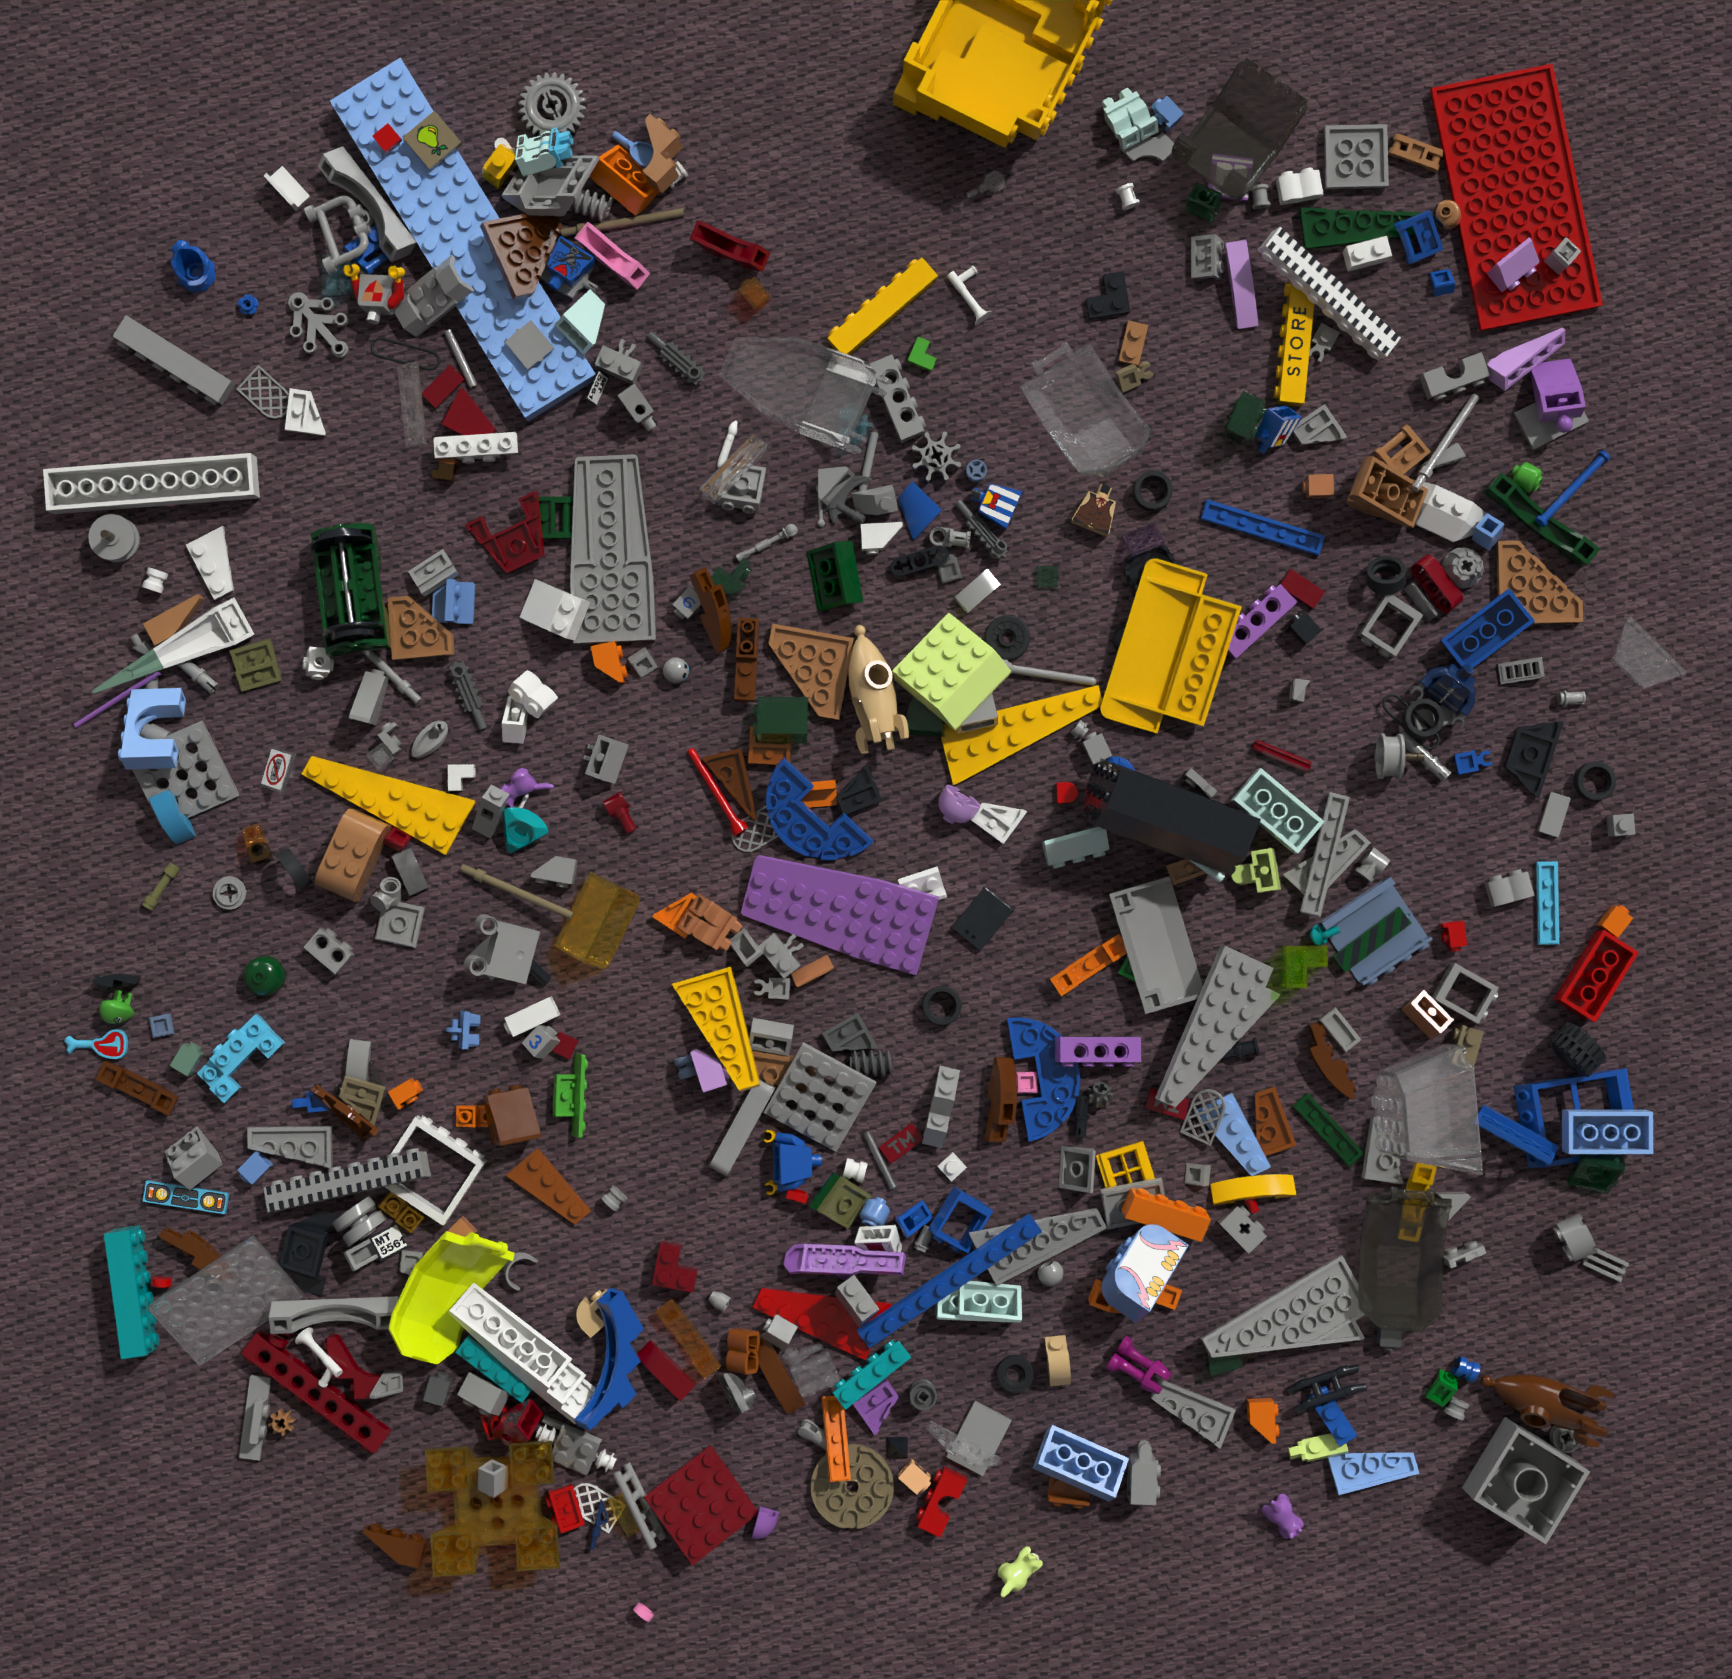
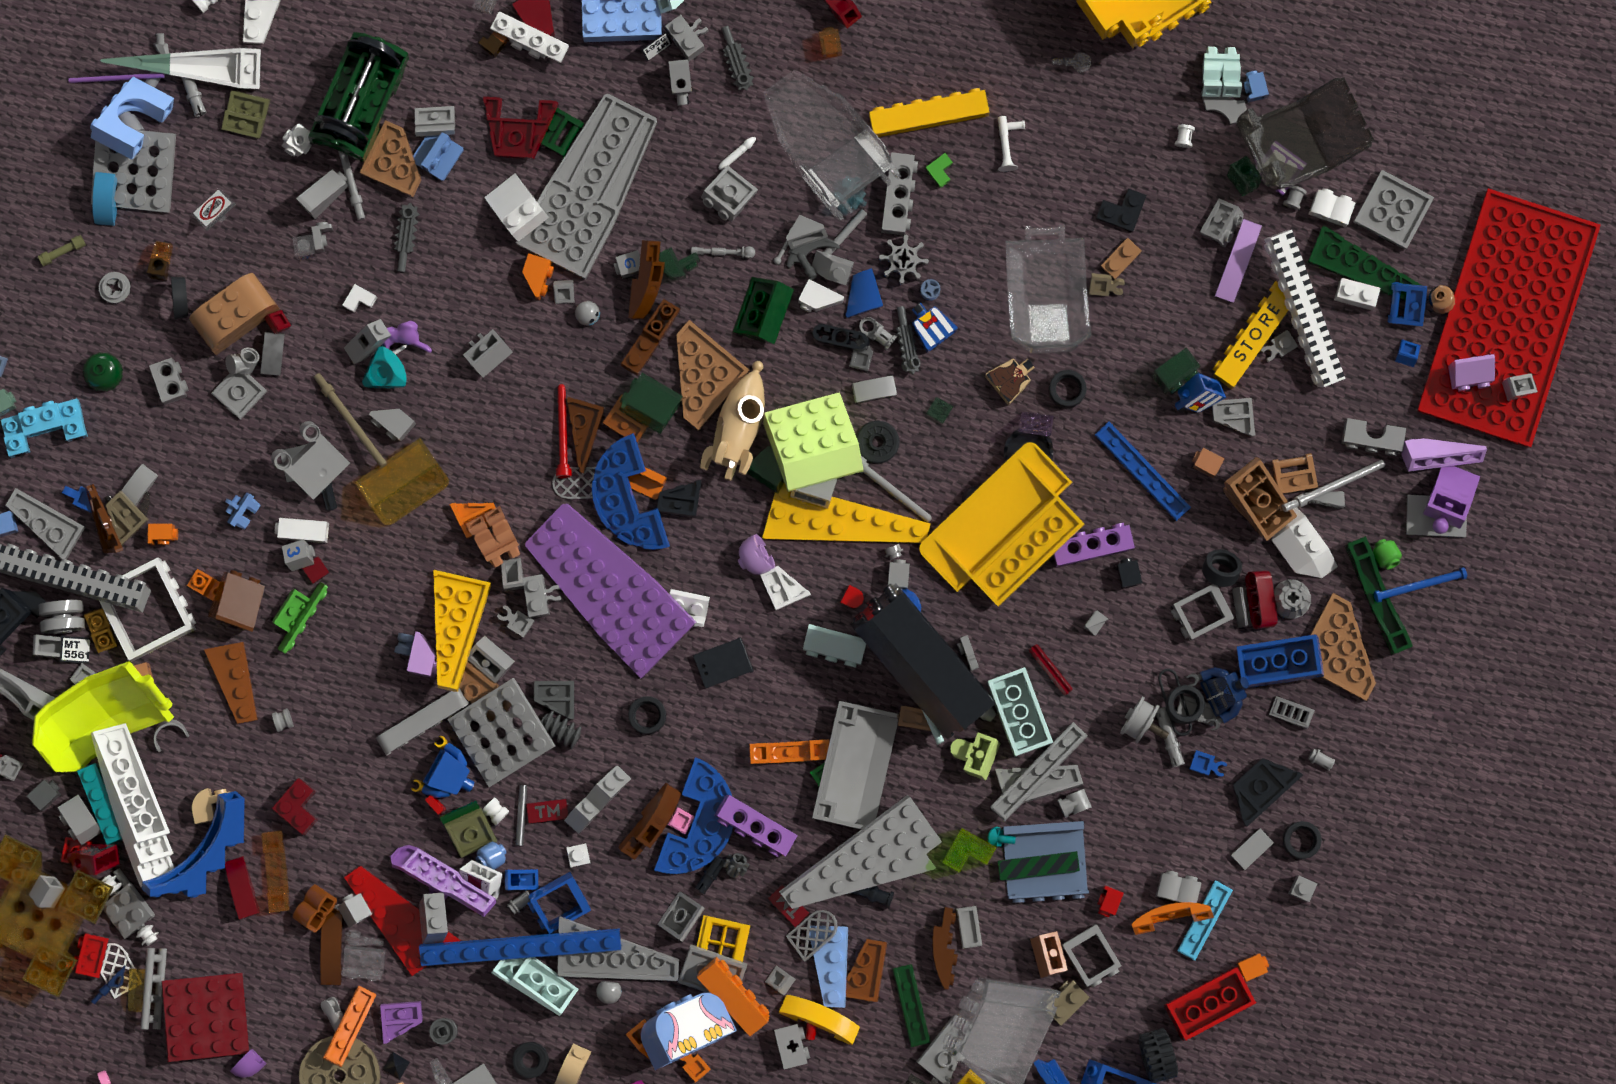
camera: 30 degrees right, 5 degrees down
medium nougat slope [143,594,204,646] -> none
yellow wing [301,756,476,855] -> none
light grey arm [412,720,448,759] -> none
white slope [502,696,528,744] -> none
white brick [507,670,558,718] -> none
dark red pin [603,791,637,834] -> none
clear tile [699,434,769,504] -> none
light grey hose [708,1291,731,1312] -> none
flat silver slope [716,1372,757,1413] -> none
nougat slope [791,955,834,987] -> none
teal brick [832,1339,911,1410] -> none
dark red tile [1280,569,1325,609] -> none
medium nougat plate [1388,134,1444,173] -> none
medium blue brick [1472,513,1504,550] -> none
clear wing [1613,617,1687,689] -> none
none -> orange slope [1132,902,1214,935]

